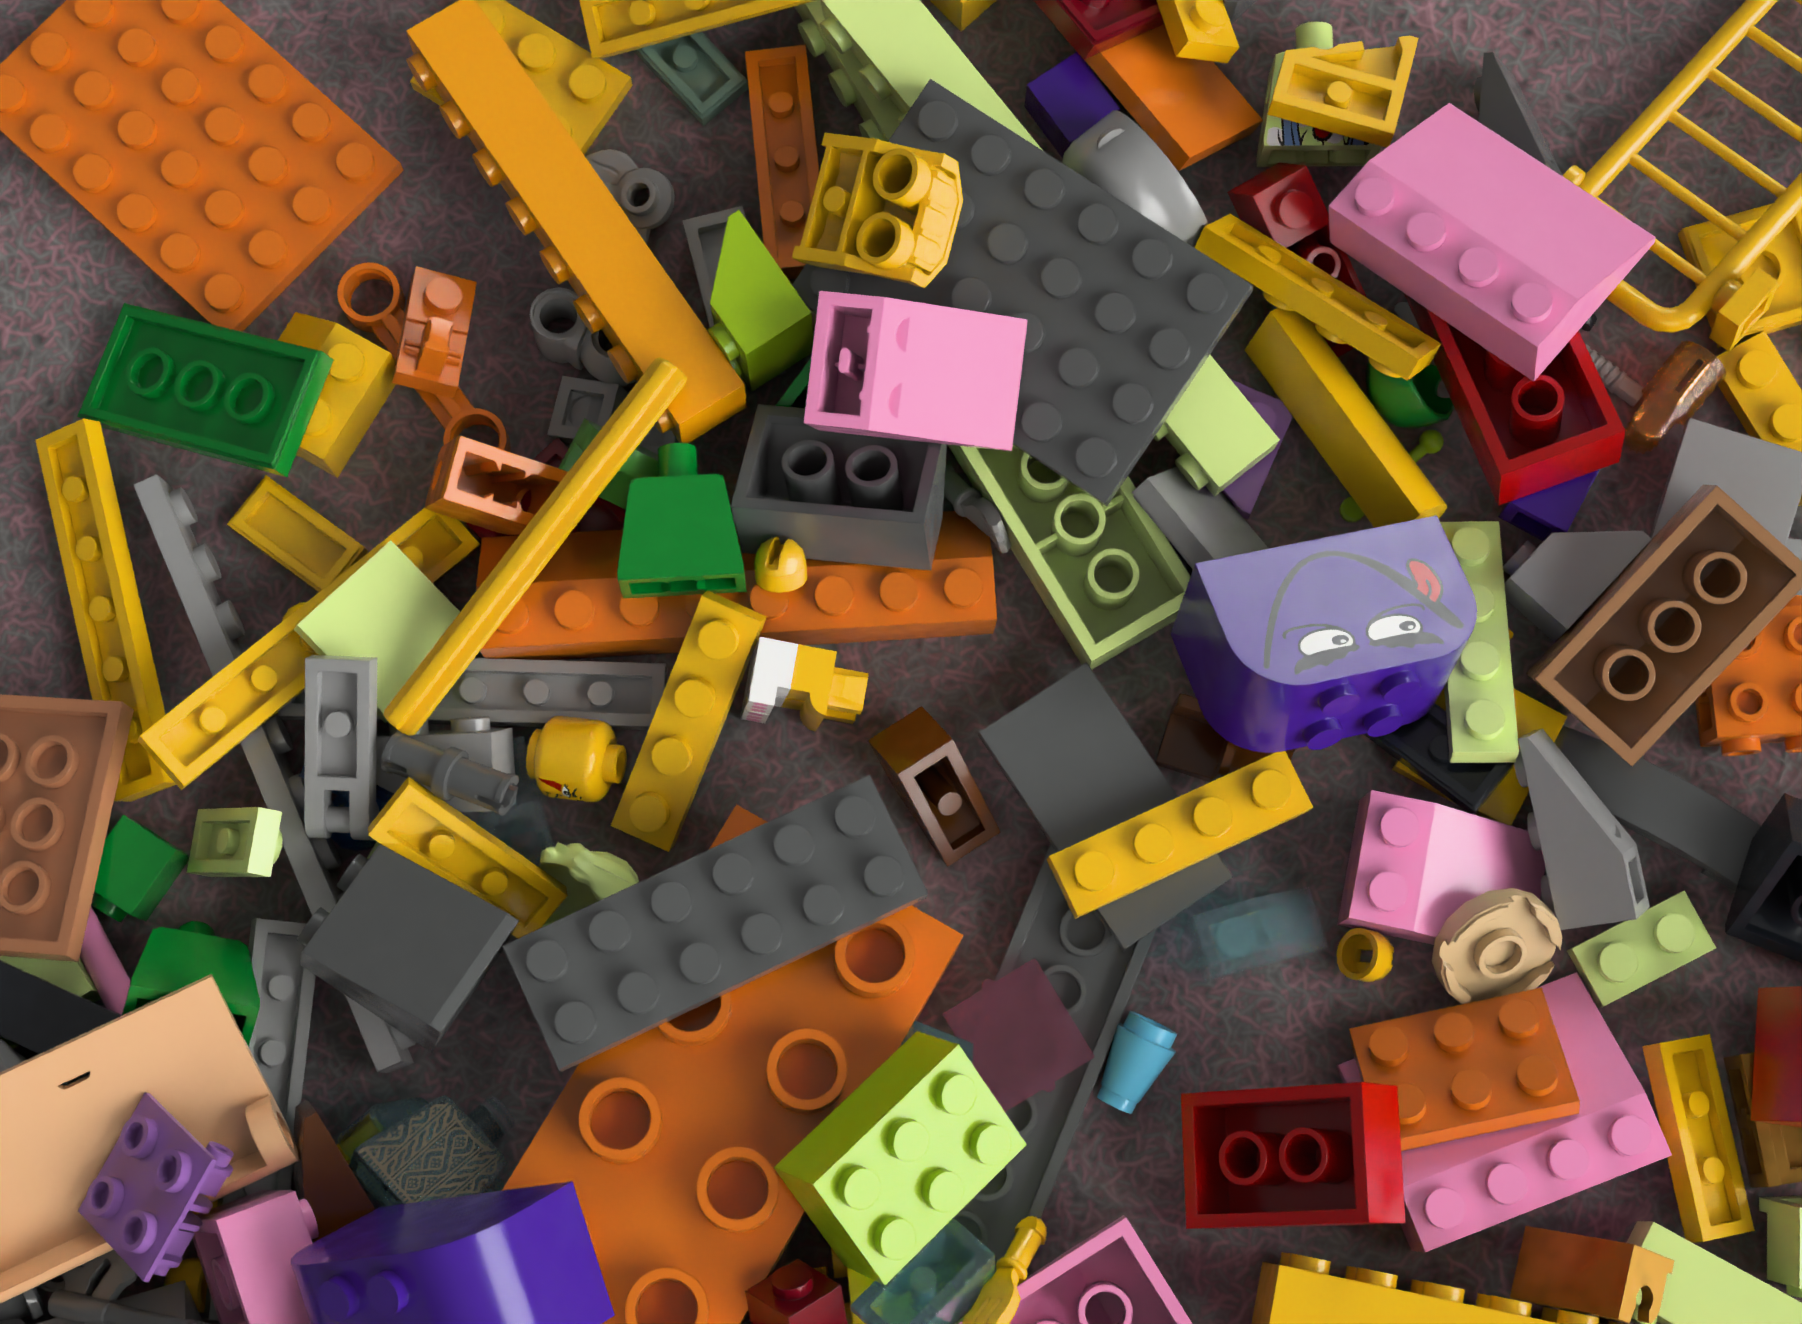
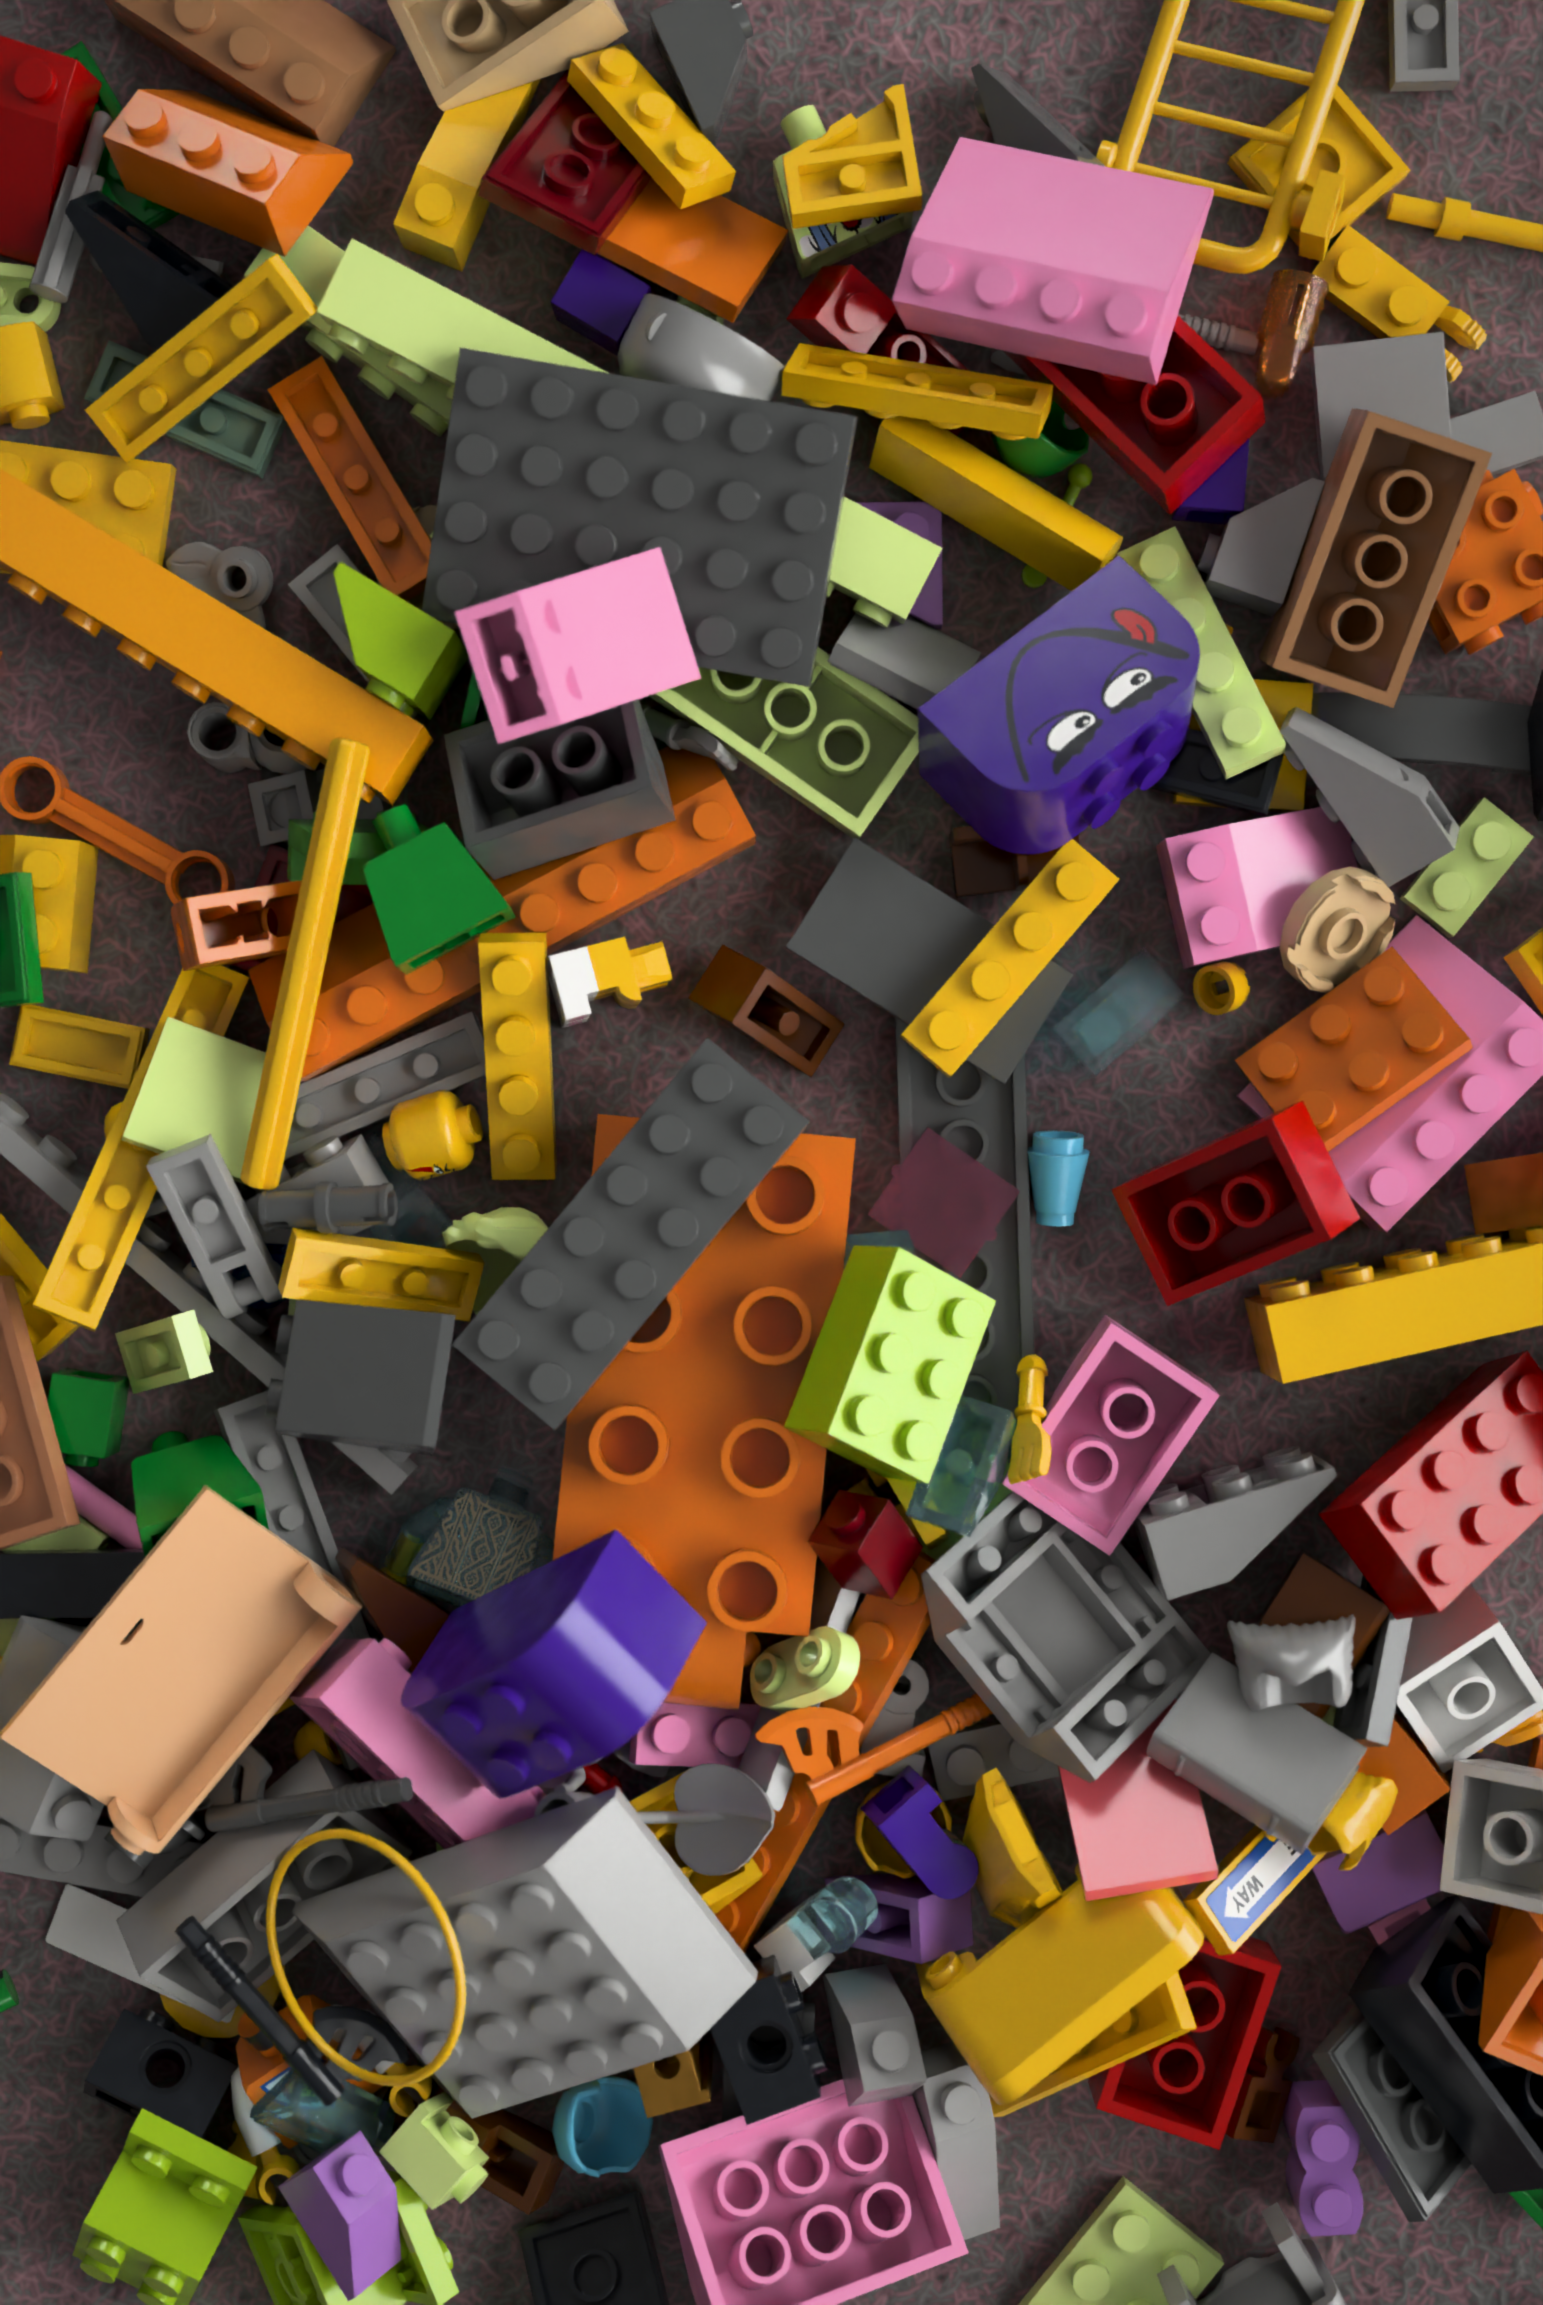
camera: 25 degrees left, 10 degrees up
medium lavender hinge [78,1092,234,1282] -> none
orange hinge [392,266,477,398] -> none
yellow hinge [754,537,807,593] -> none
yellow slope [792,133,963,288] -> none

